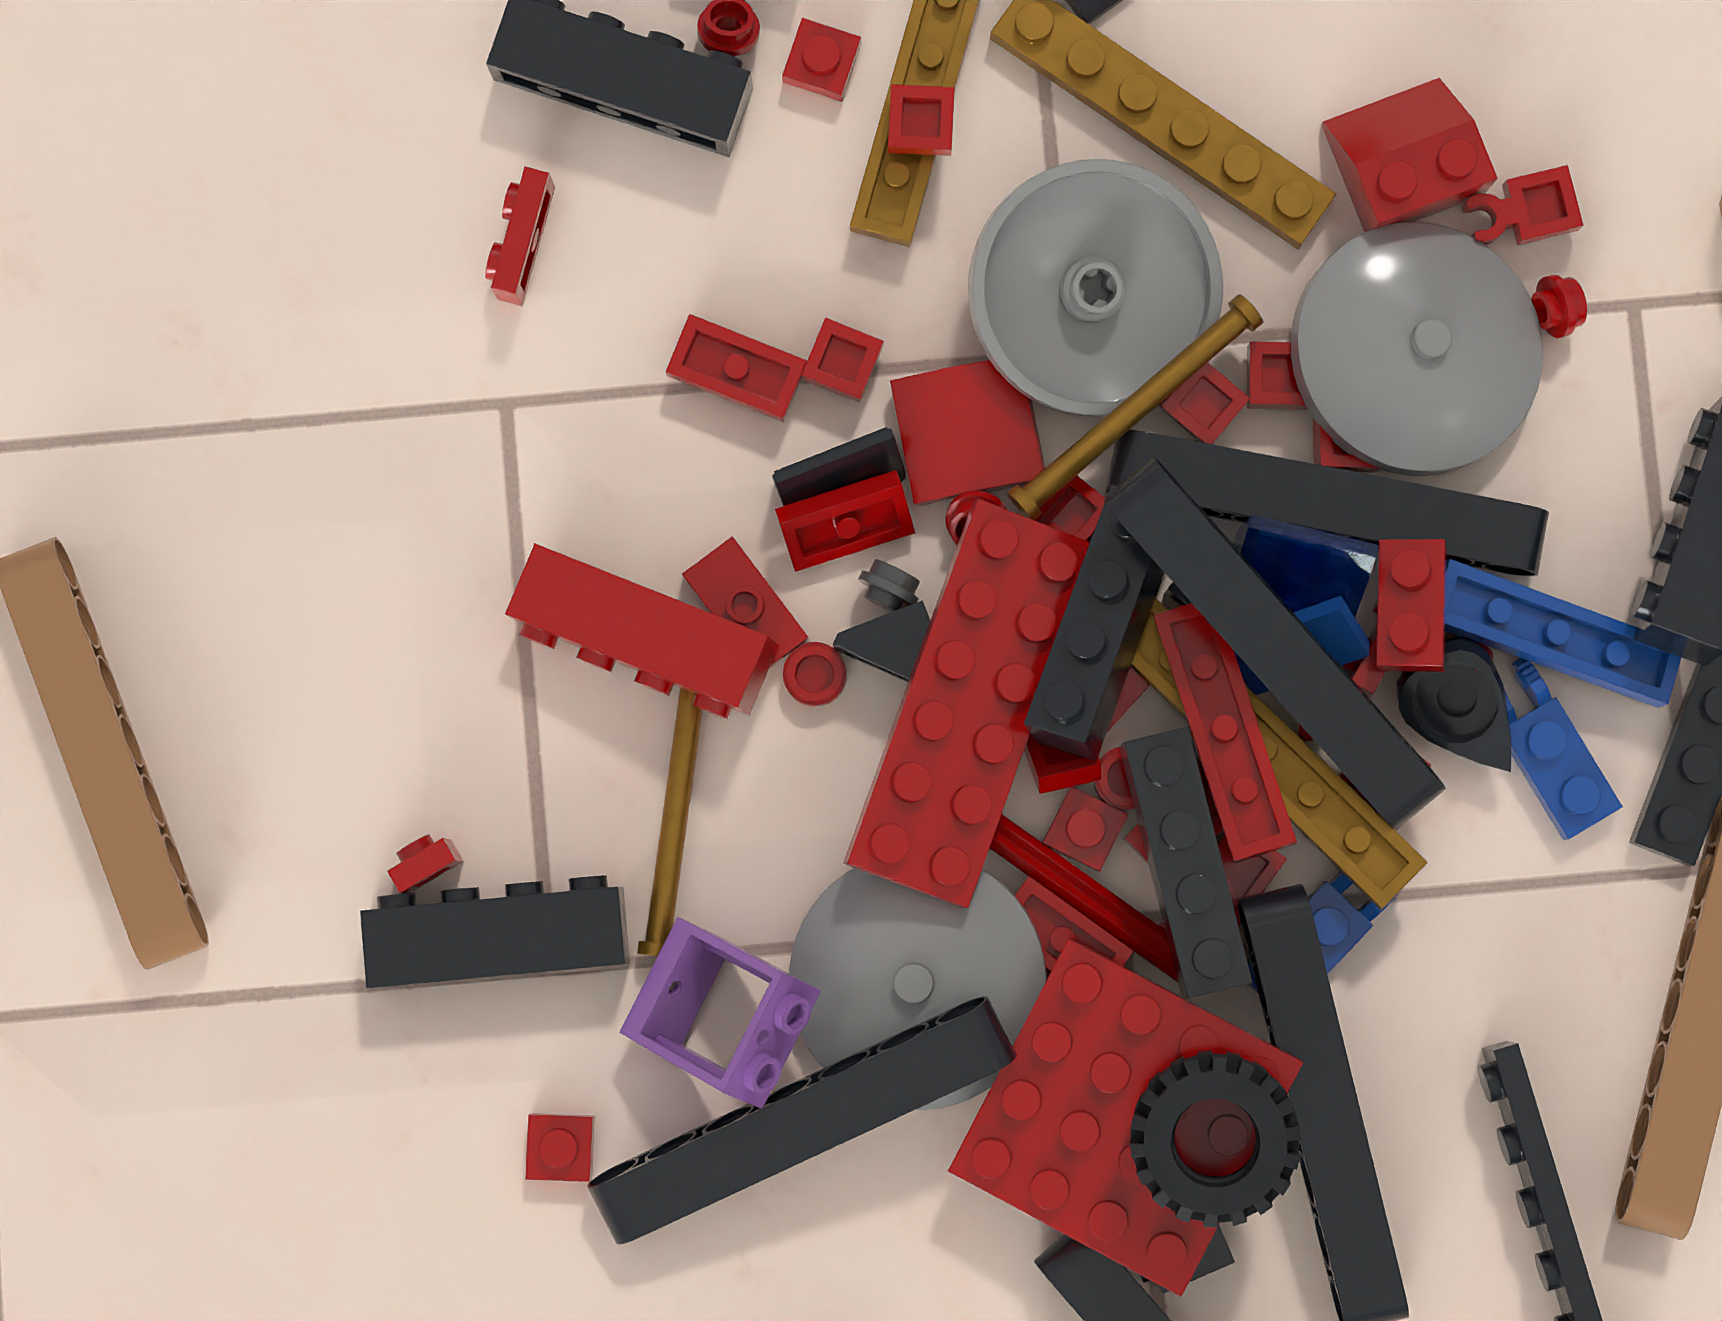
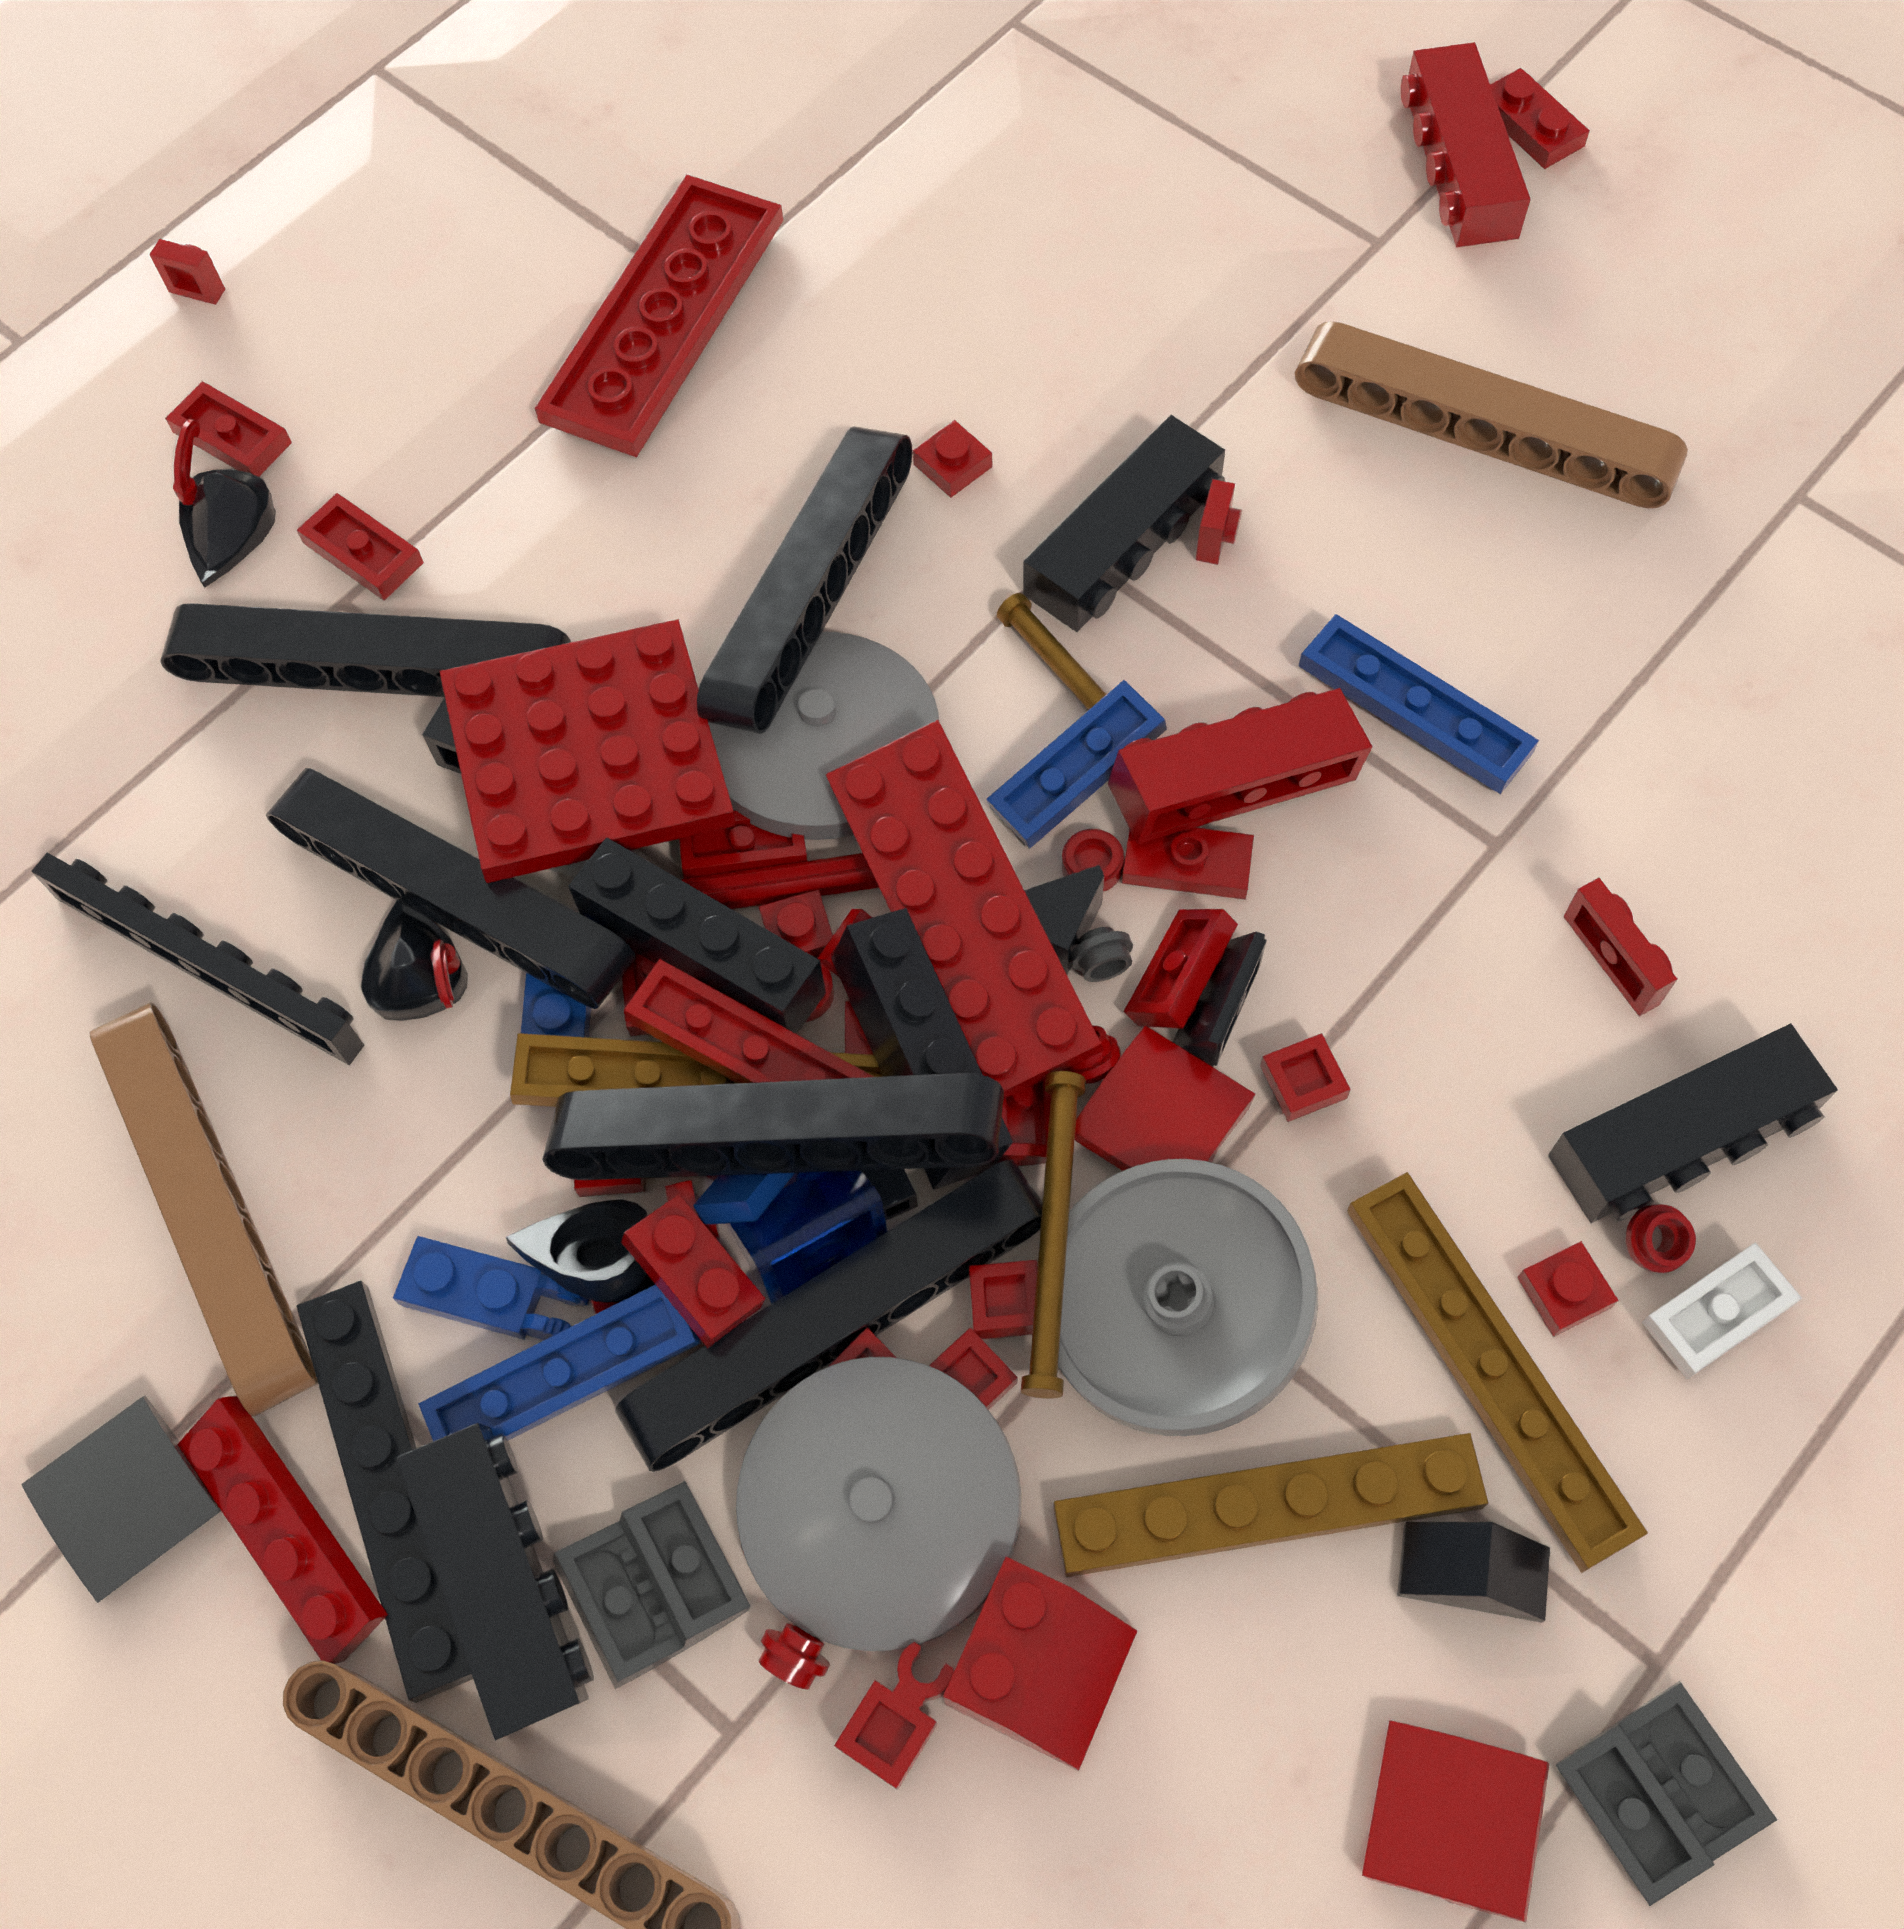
camera: 135 degrees right, 20 degrees down
medium lavender window [619,917,821,1109] -> none
red plate [665,314,807,422] -> none
red plate [888,84,955,156] -> none
black tyre [1130,1050,1301,1228] -> none
none -> black piece [361,901,468,1021]
none -> dark grey slope [553,1481,751,1689]
none -> blue plate [986,680,1167,849]
none -> blue plate [1299,614,1539,795]

